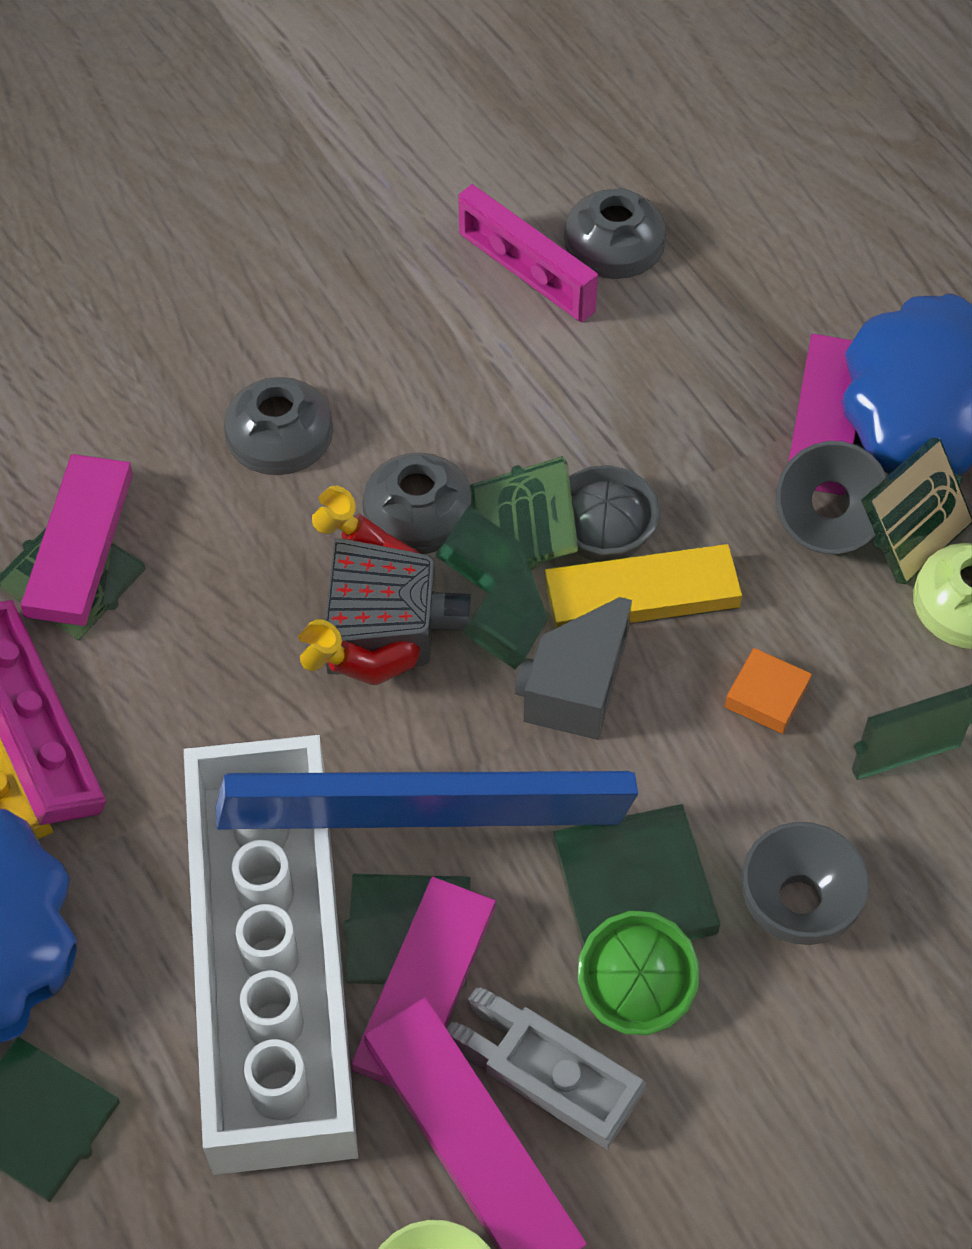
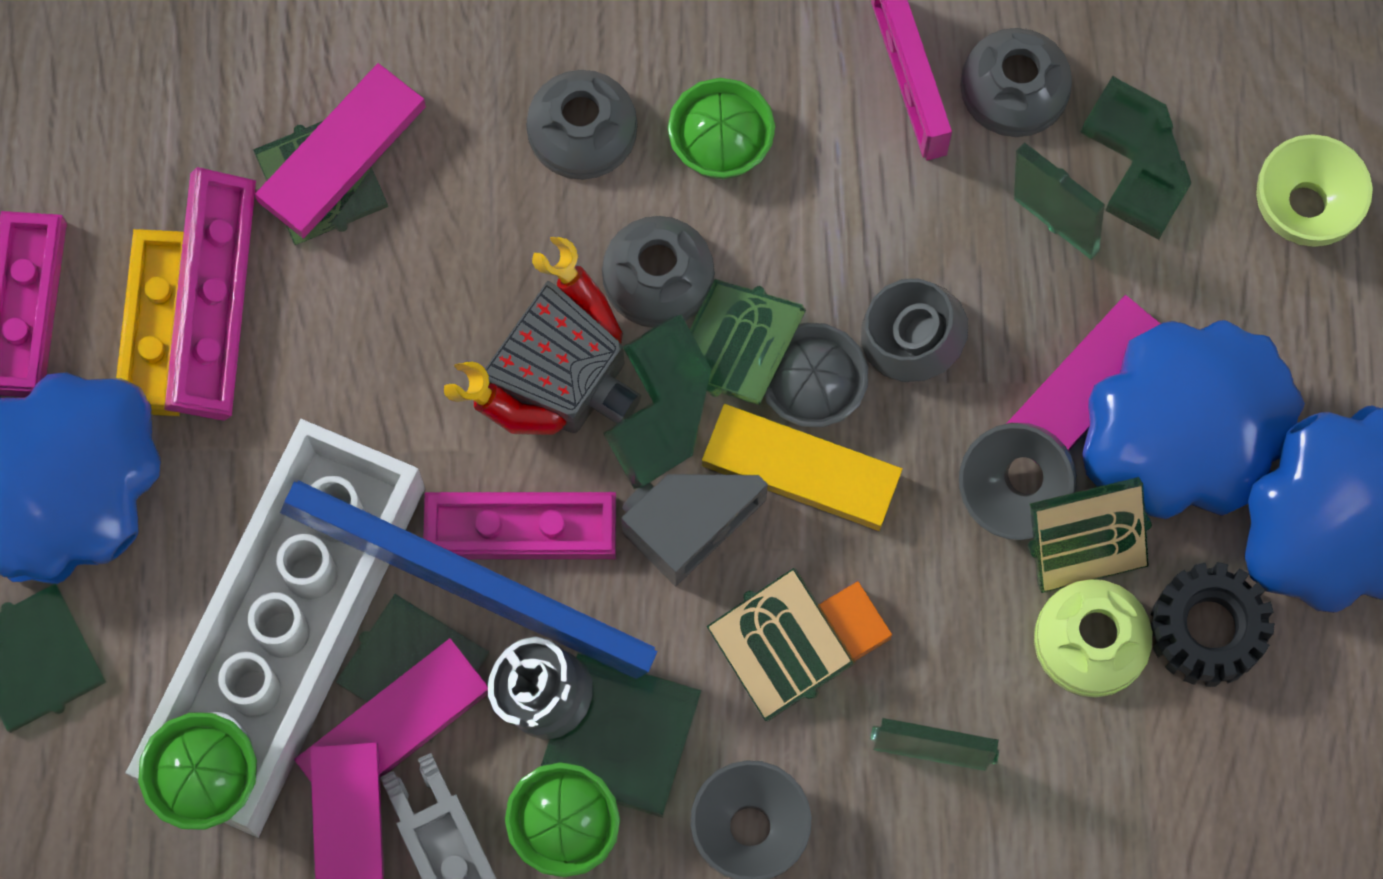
camera: 30 degrees right, 15 degrees up
none -> bright green hat [138,713,257,830]
none -> dark pink tile [423,492,616,560]
none -> dark grey wheel [488,637,593,740]
none -> bright green hat [667,78,776,180]
none -> piece [706,568,856,722]
none -> dark grey hat [861,278,968,382]
none -> clear green piece [1014,142,1105,260]
none -> clear green tile [1081,76,1191,240]
none -> yellowish green piece [1256,134,1373,247]

